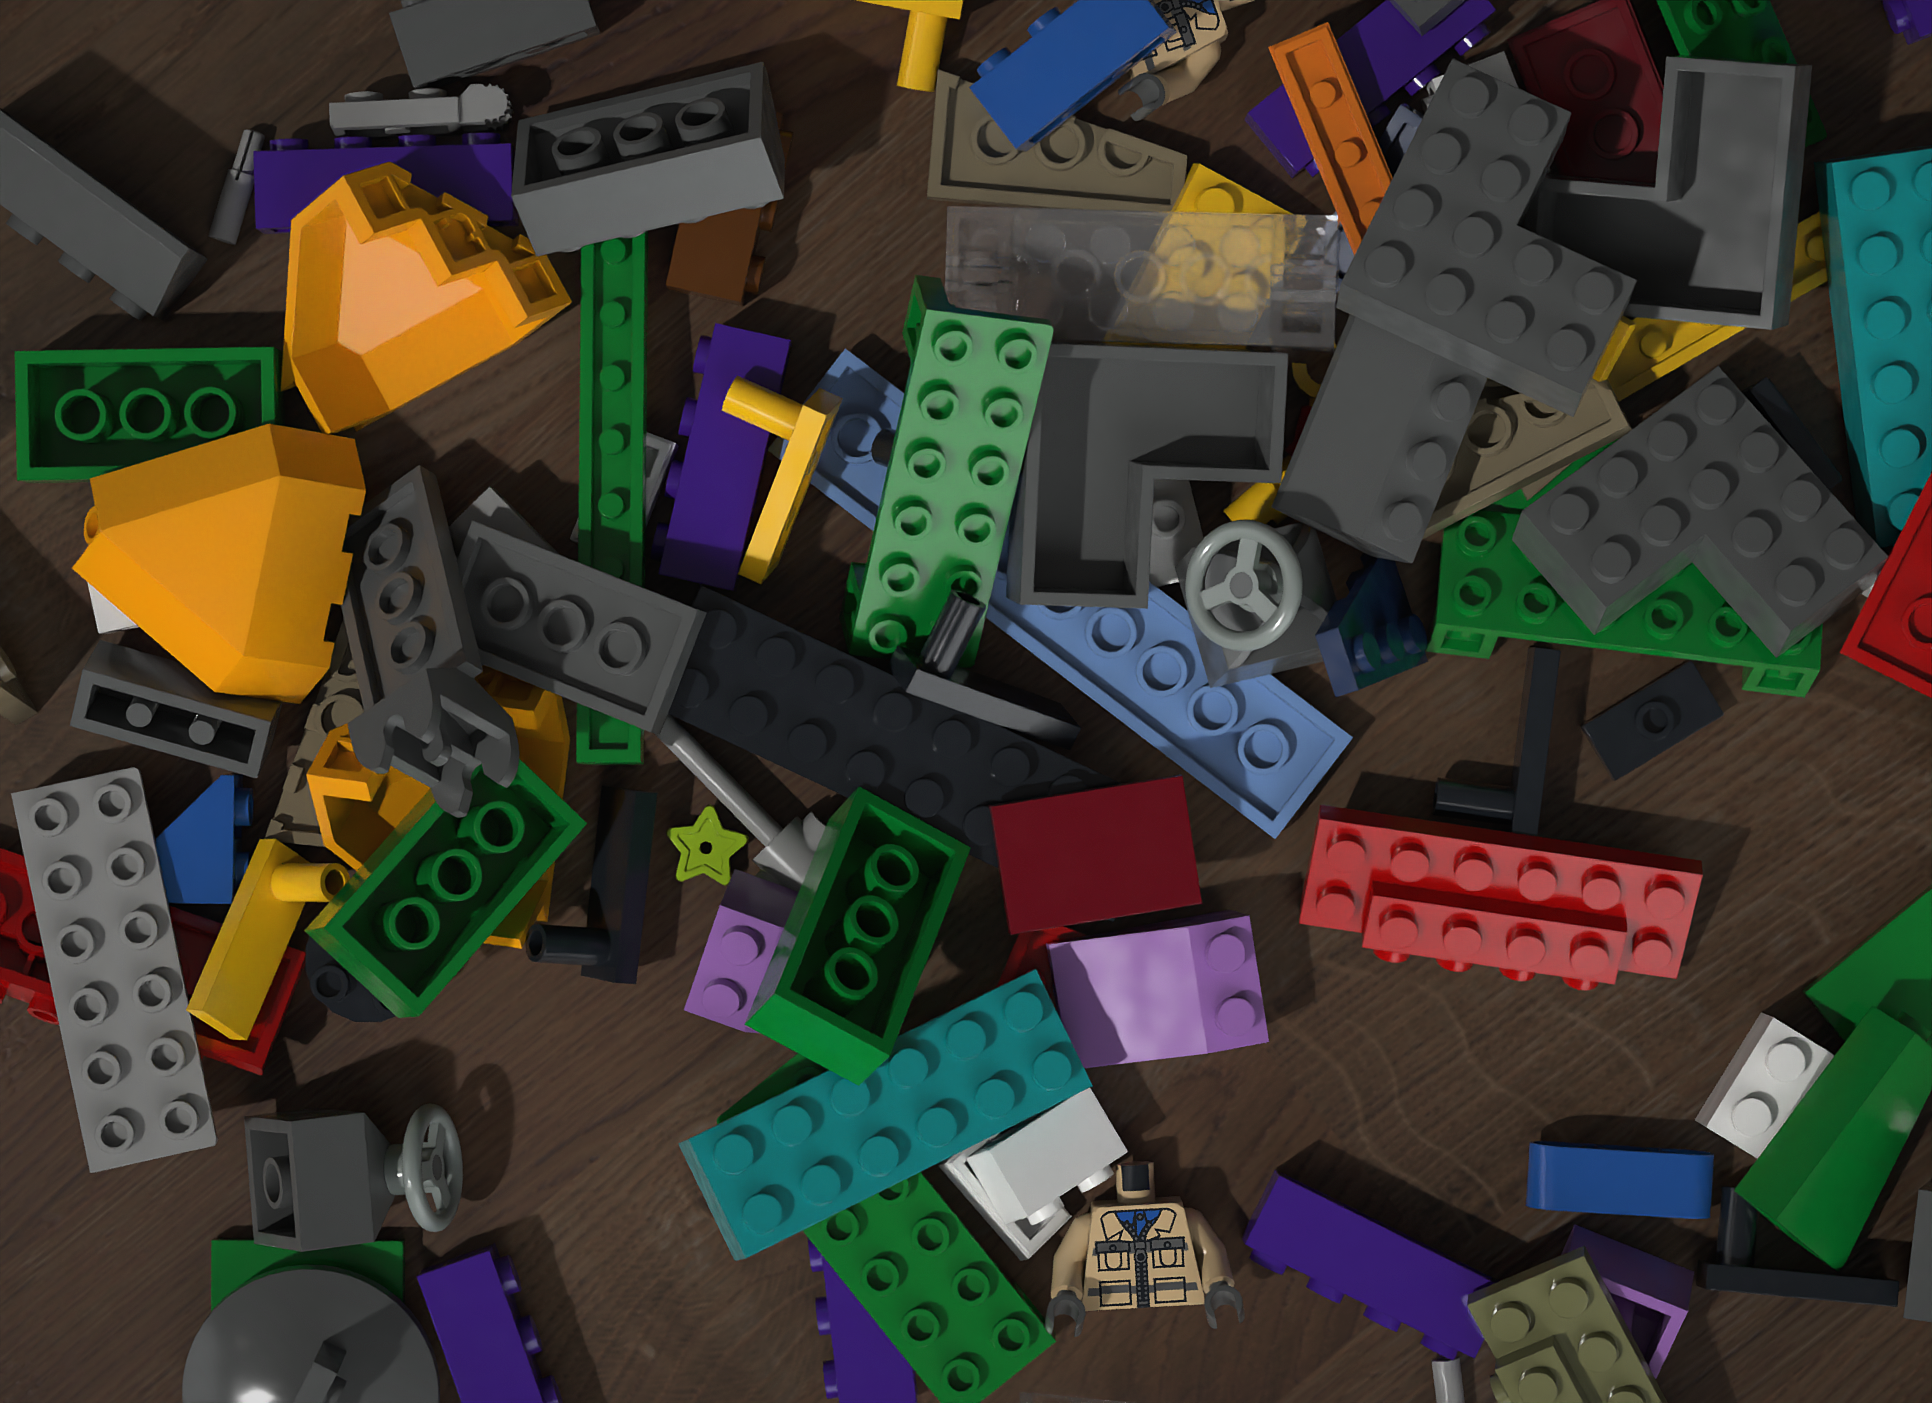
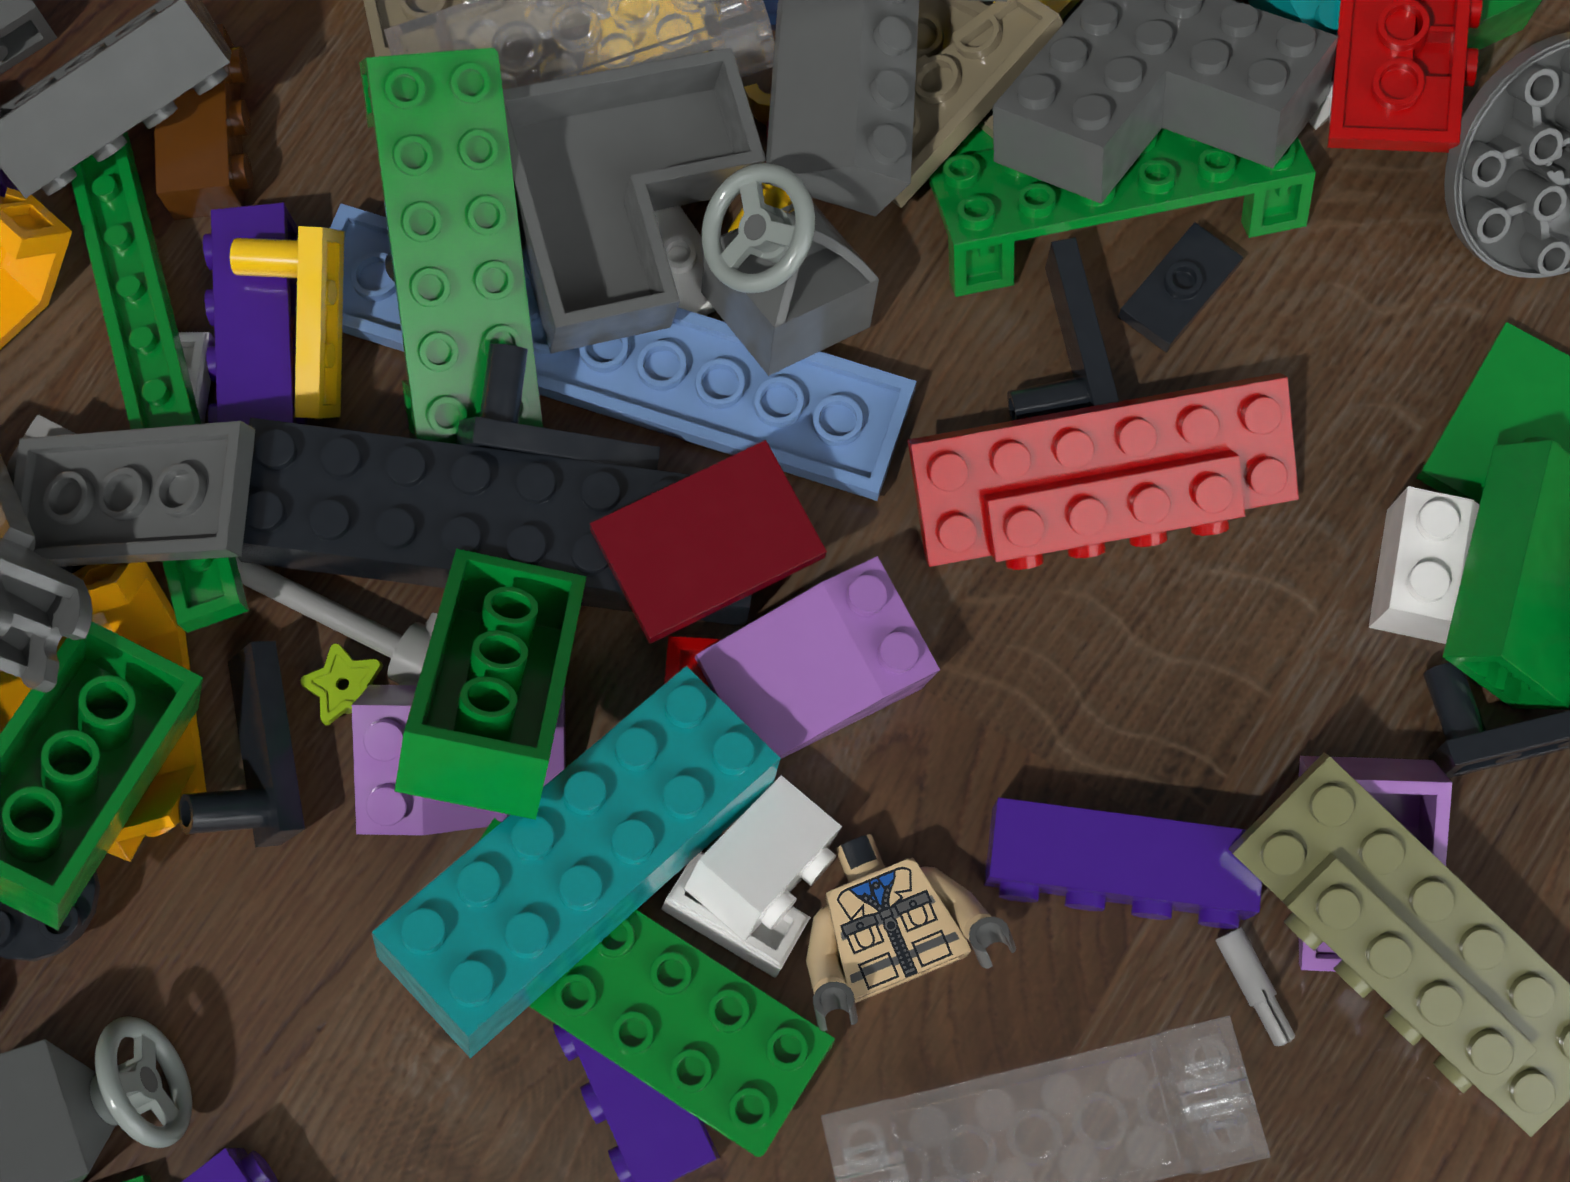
camera: 15 degrees left, 15 degrees down
dark blue wing [1315,552,1428,697] -> none
blue beam [1526,1141,1714,1219] -> none

